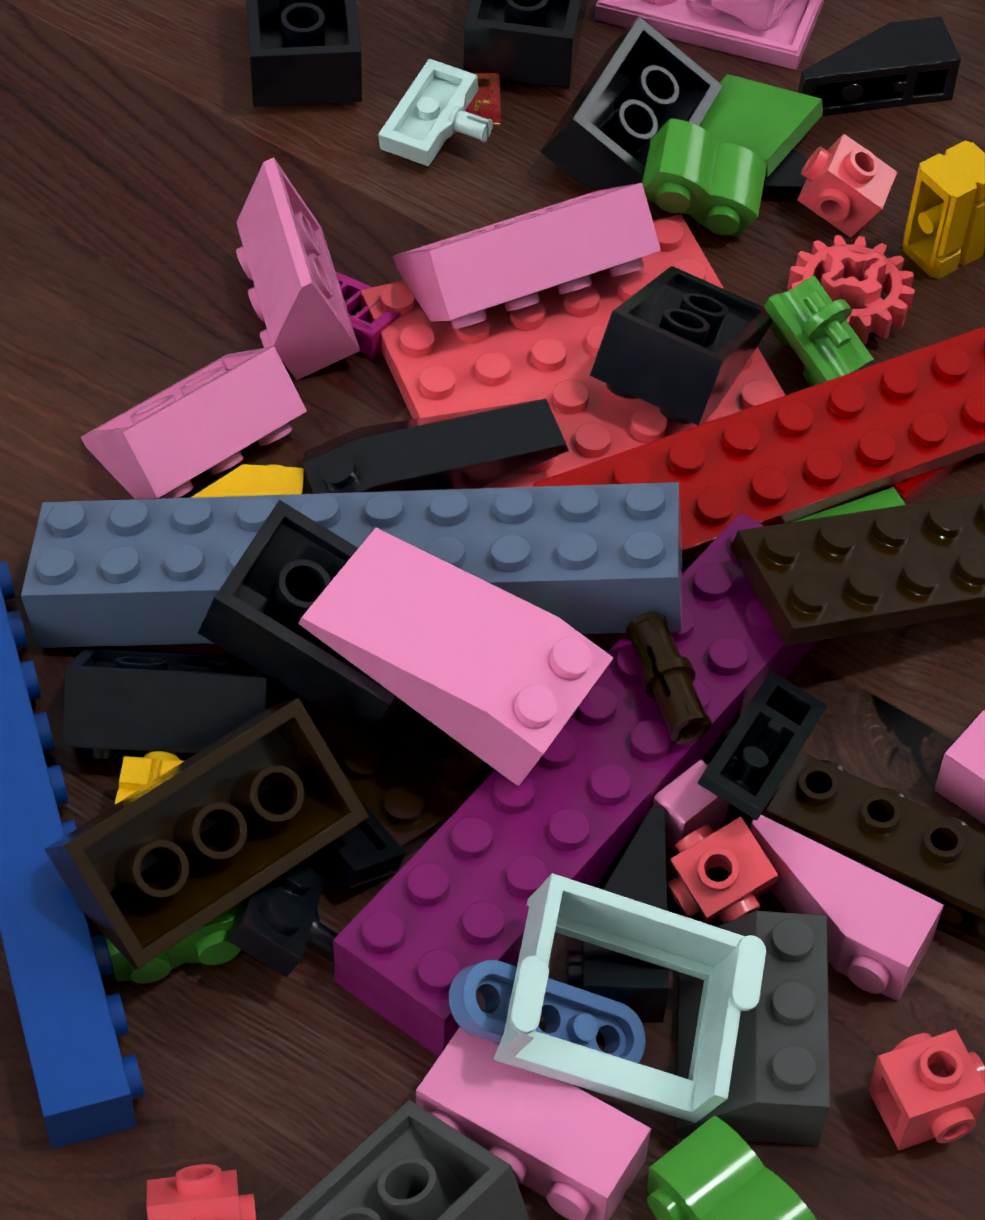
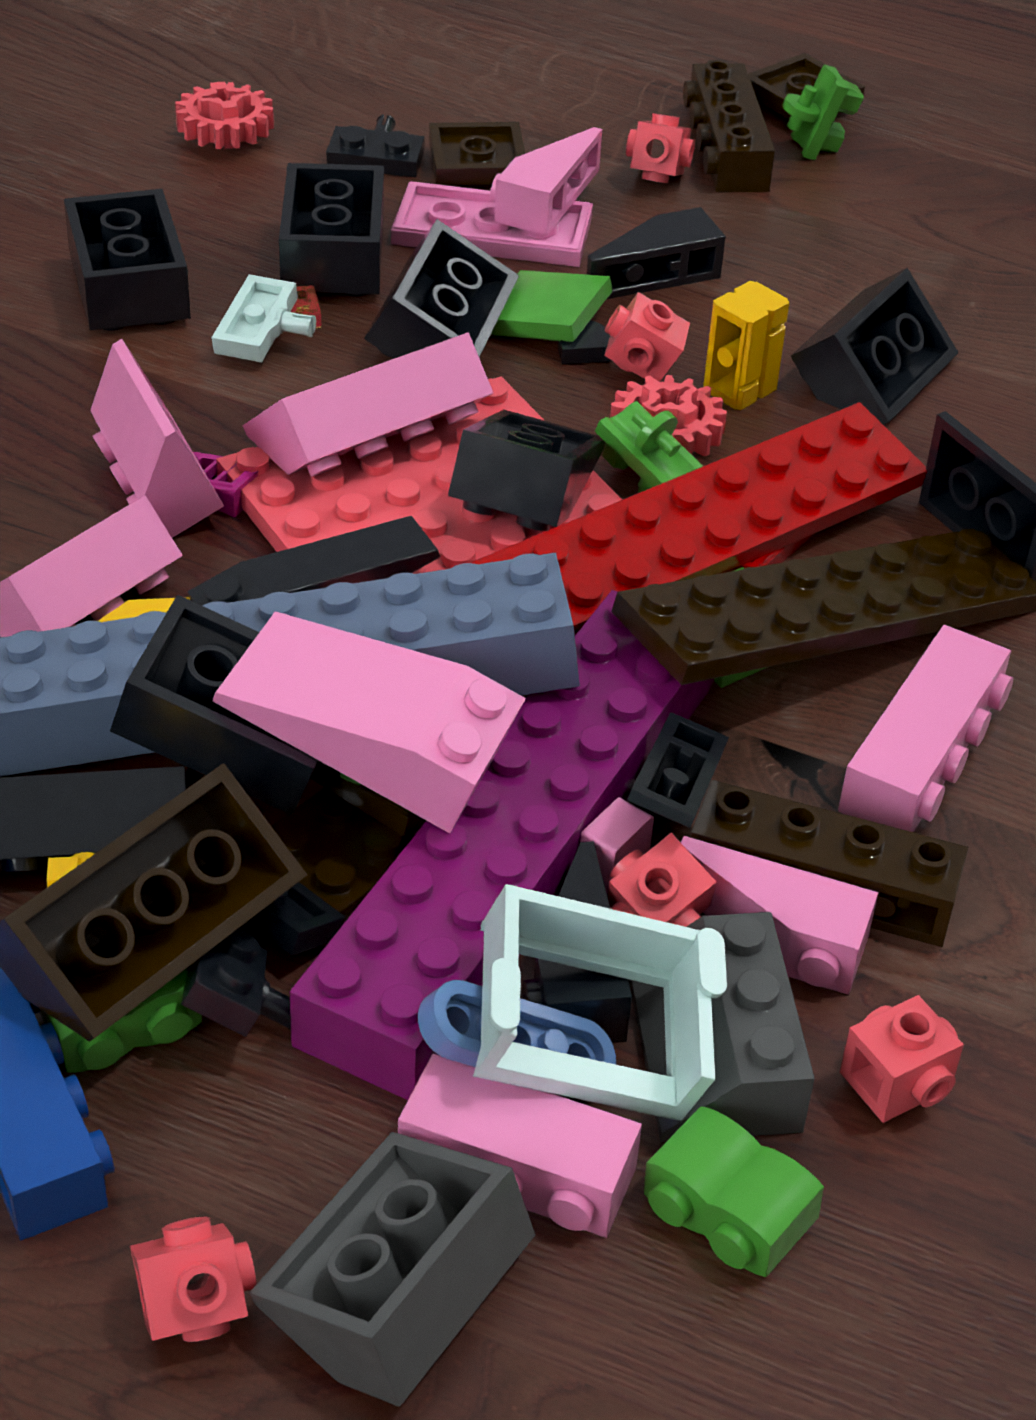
camera: 10 degrees left, 10 degrees down
dark brown pin [626,612,712,744] -> none
bright green brick [642,119,767,236] -> none

